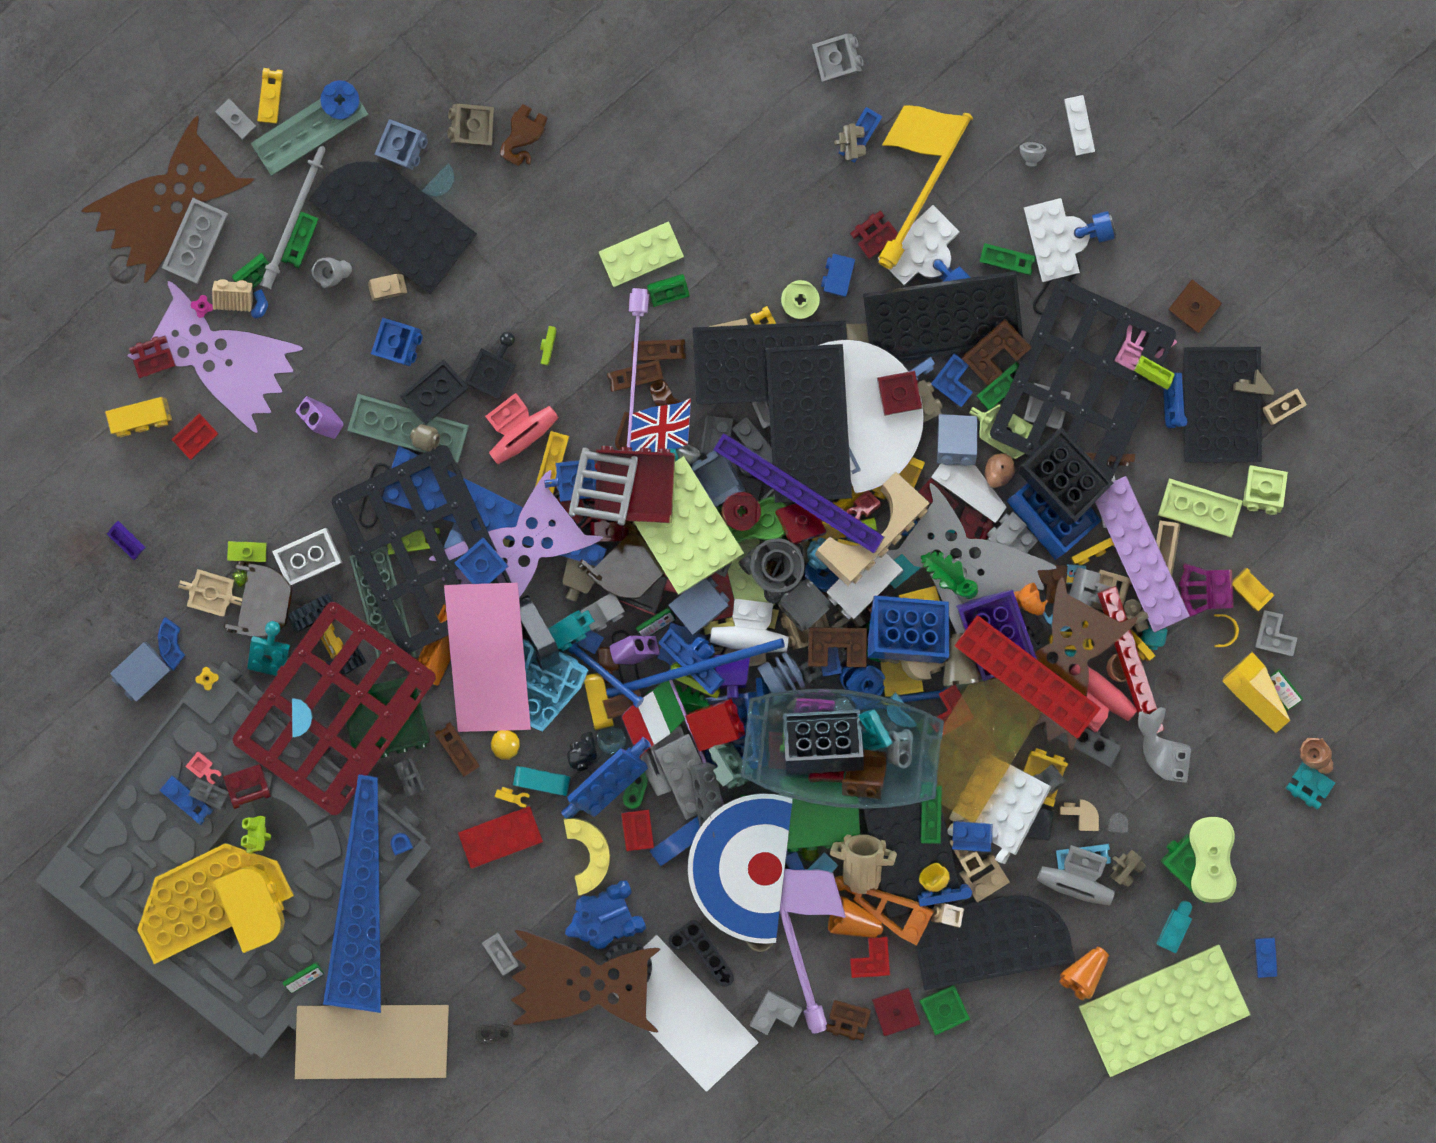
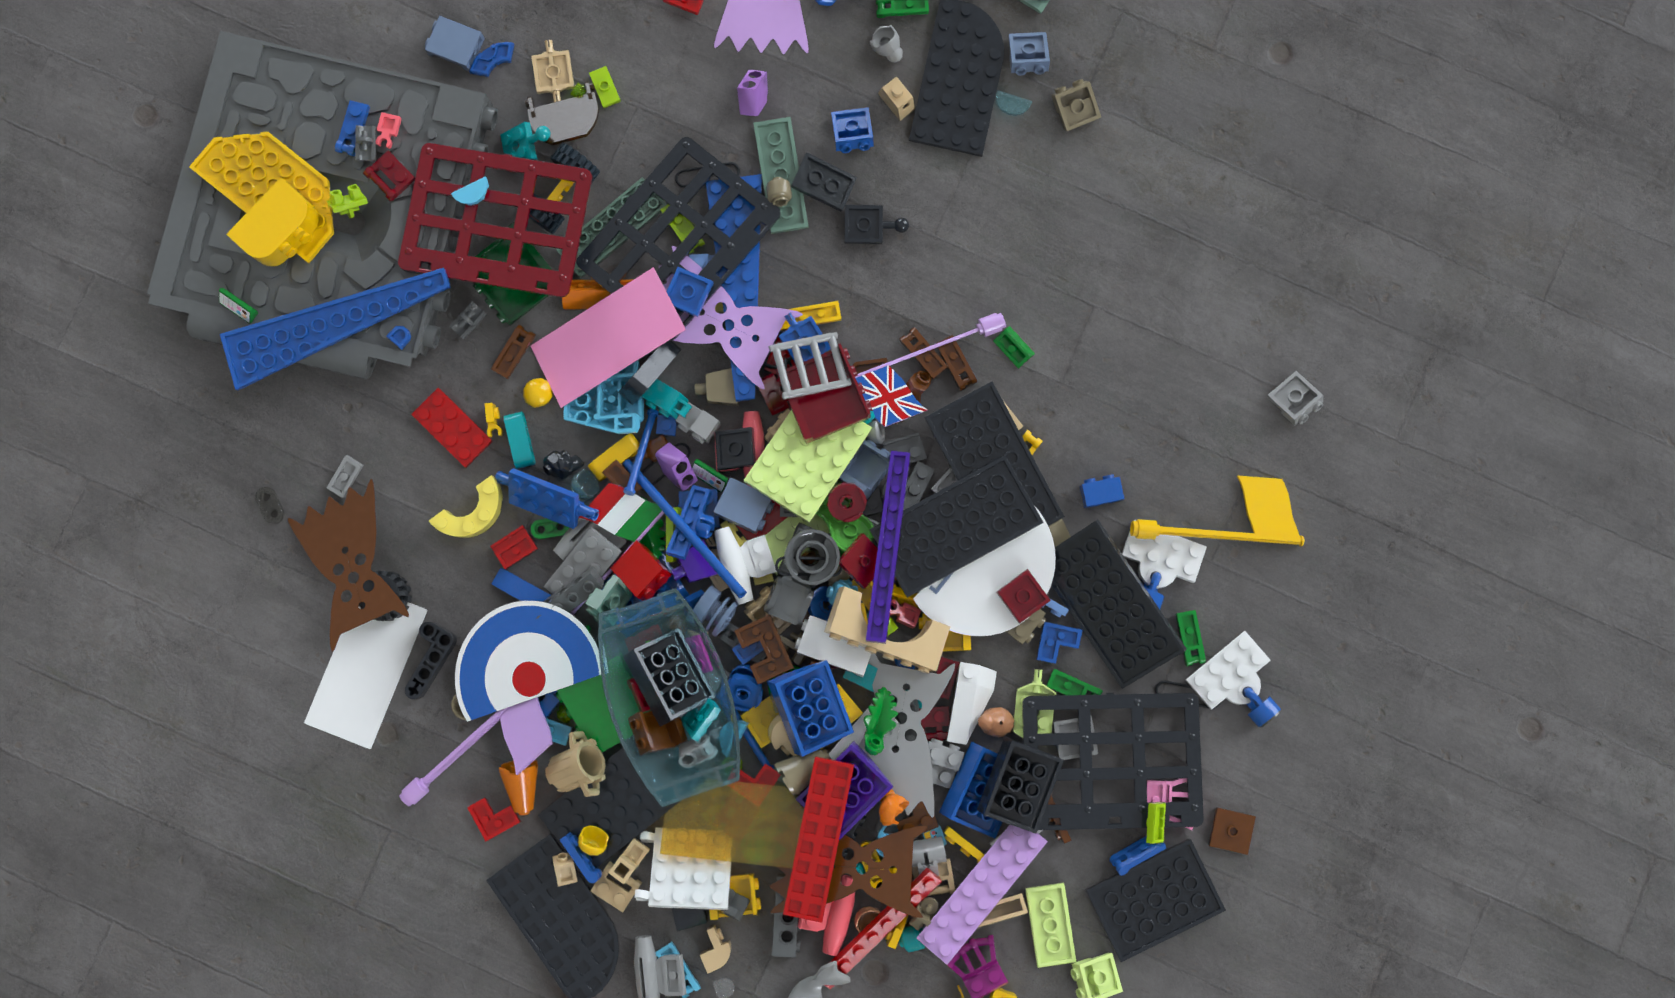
camera: 65 degrees right, 5 degrees down
yellow plate [195,667,219,690] -> none
white brick [272,528,343,586] -> none
tan sticker [295,1005,449,1079] -> none
coral plate [485,393,559,465] -> none
reddish brown hips [500,104,548,166] -> none
lime plate [540,326,557,366] -> none
blue shield [565,881,646,949] -> none
piece [578,521,664,599] -> none
yellowish green plate [599,222,684,287] -> none
light grey brick [750,990,802,1035] -> none
yellowish green plate [781,280,820,319] -> none
reddish brown plate [825,1000,871,1041] -> none
dark tan hips [834,123,866,161] -> none
orange plate [835,876,934,946] -> none
blue plate [838,107,882,163] -> none
dark red plate [850,210,898,259] -> none
dark red plate [872,987,921,1036] -> none
green tile [919,985,970,1036] -> none
green plate [921,785,942,844] -> none
brick [937,414,977,466] -> none
blue plate [952,821,993,852] -> none
reddish brown plate [962,320,1031,386] -> none
light grey brick [1020,142,1046,166] -> none
white plate [1064,95,1095,156] -> none
dark tan slope [1233,370,1274,396] -> none
tan brick [1261,388,1307,425] -> none

